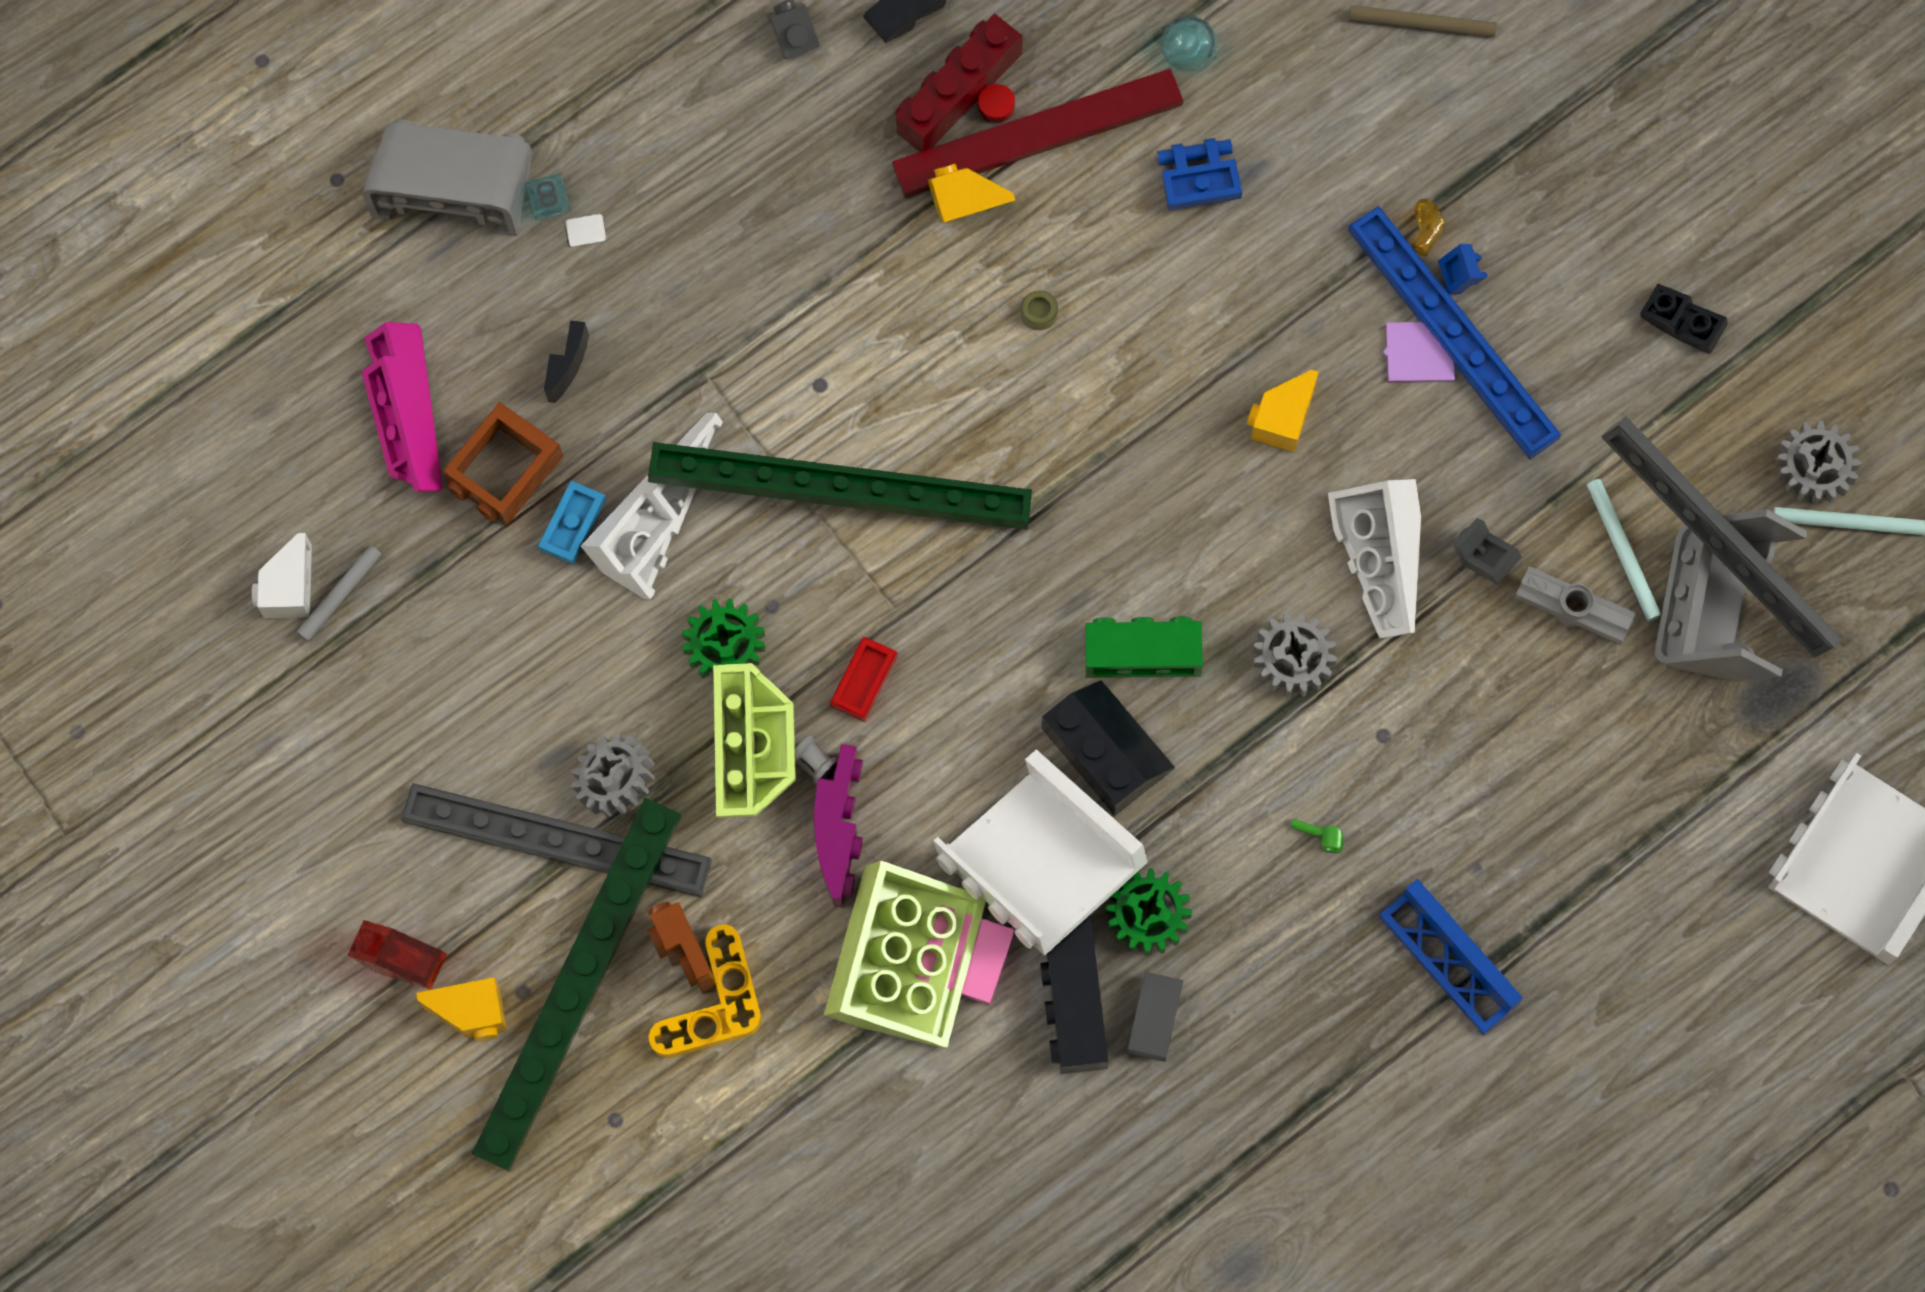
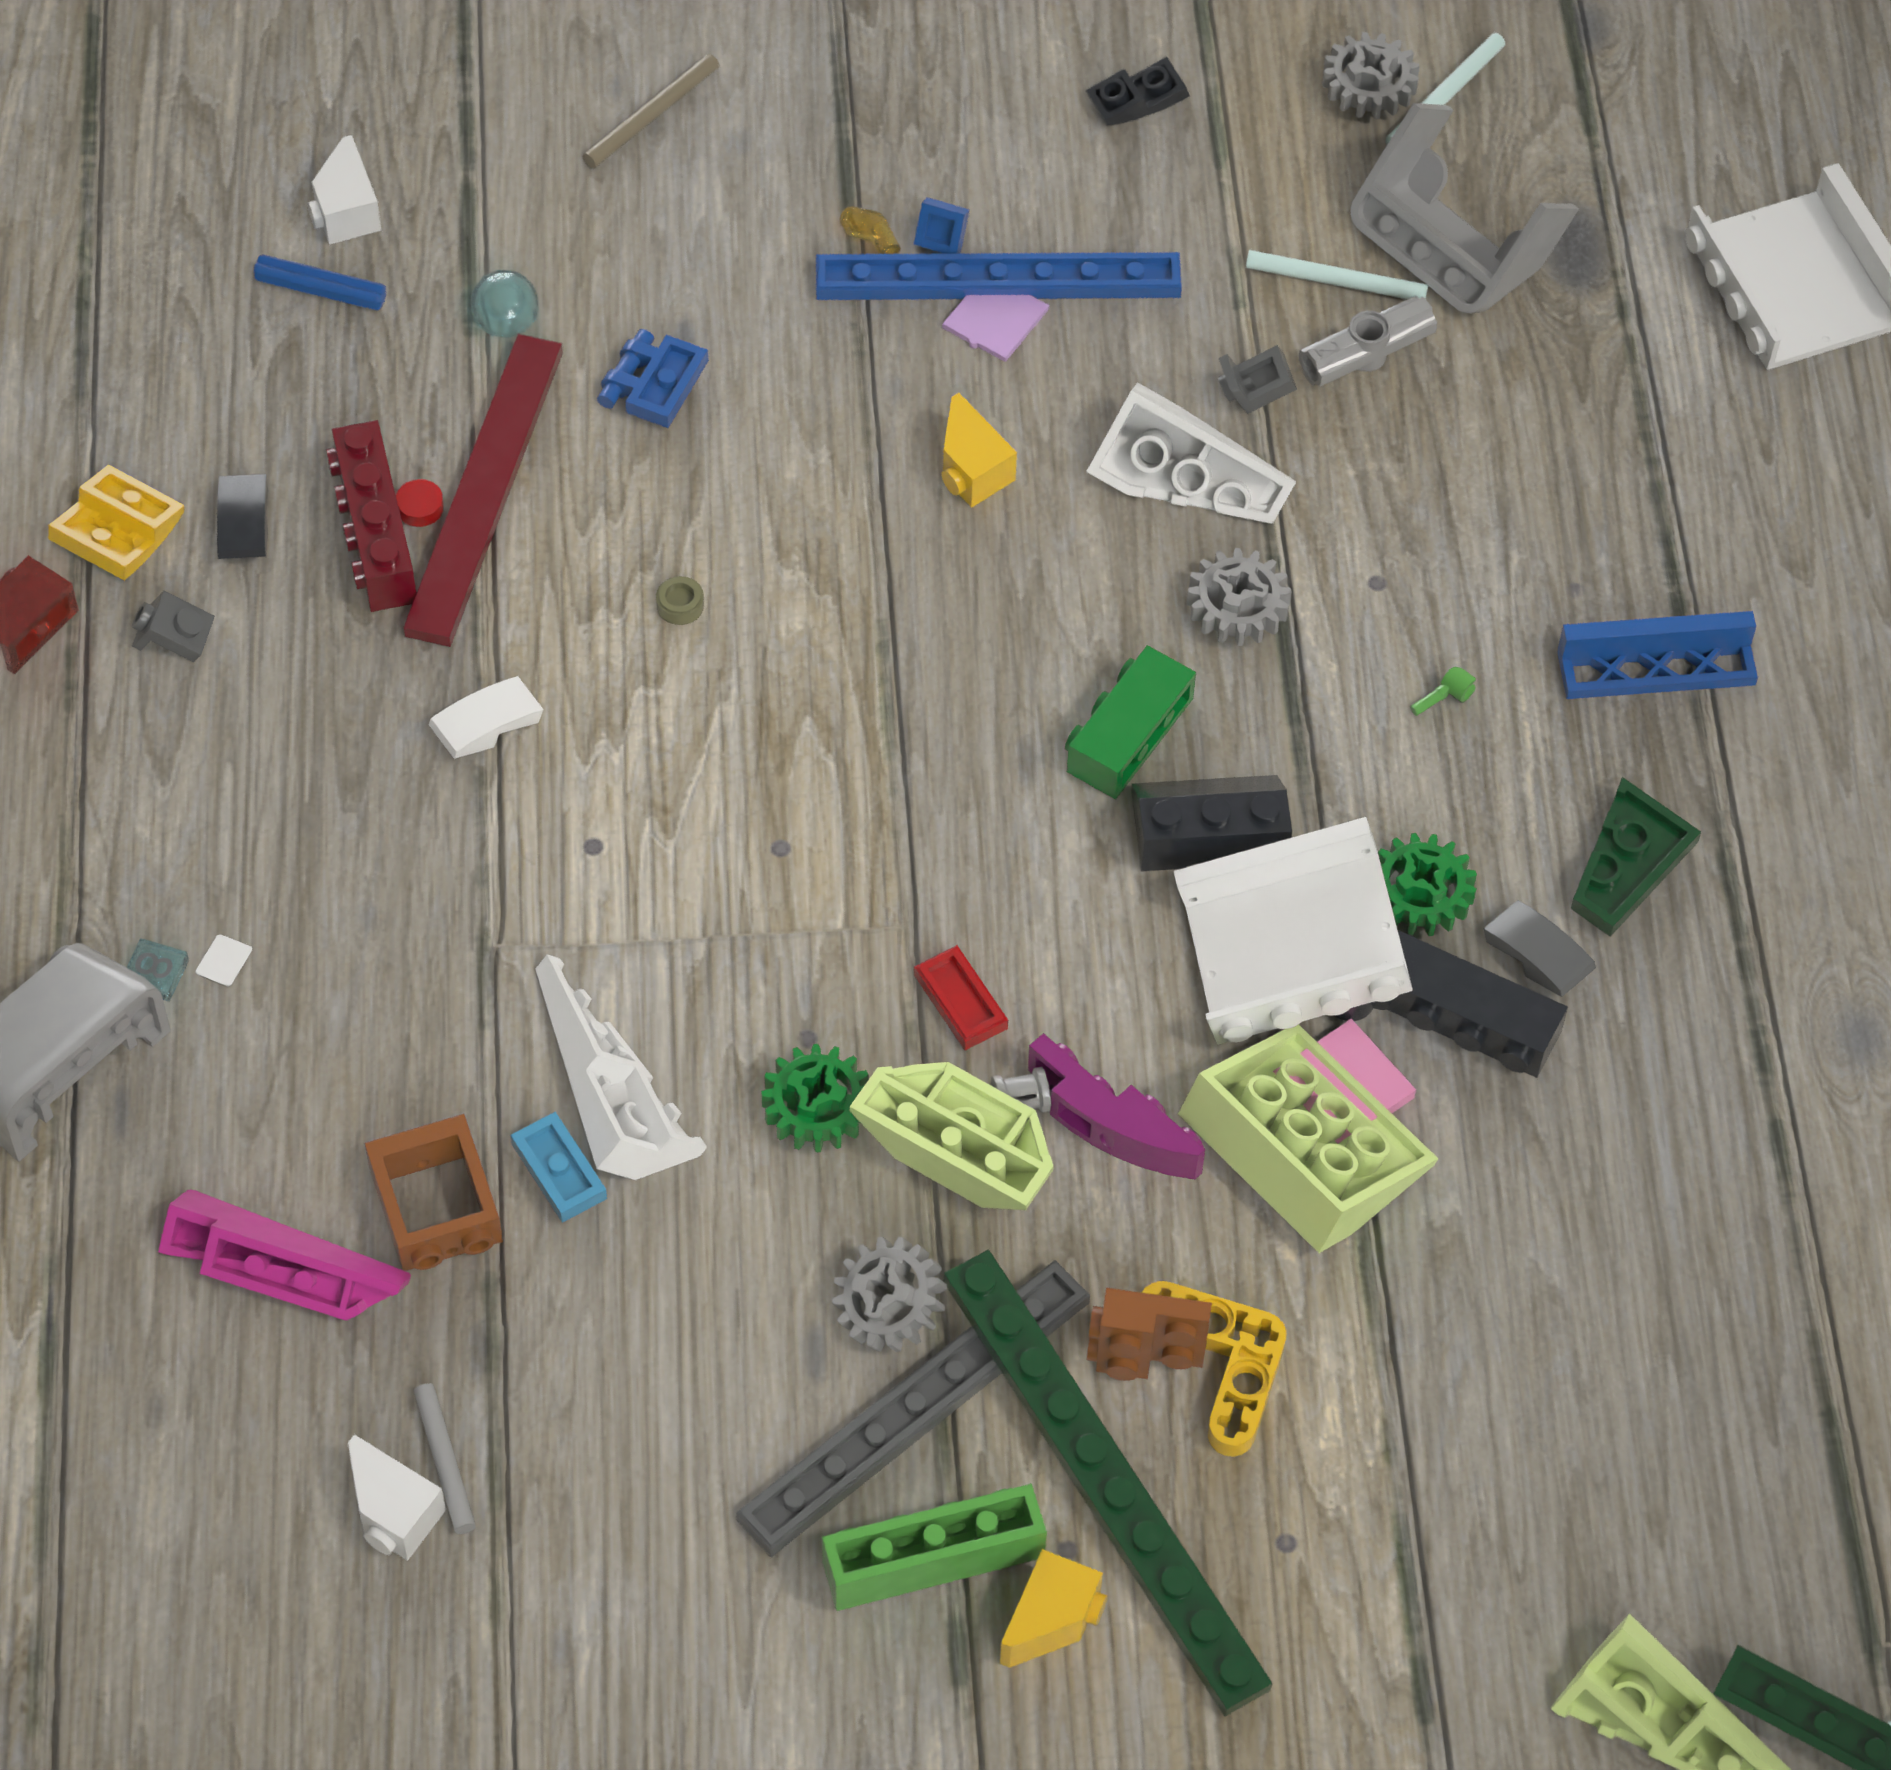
camera: 60 degrees left, 15 degrees down
clear red slope [347,920,447,990] -> none
black slope [544,320,589,403] -> none
dark green plate [648,442,1032,530] -> none
yellow slope [928,164,1015,223] -> none
dark grey tile [1601,417,1842,657] -> none
none -> white slope [429,676,544,759]
none -> bright green brick [822,1483,1047,1611]
none -> dark green wing [1571,777,1701,937]

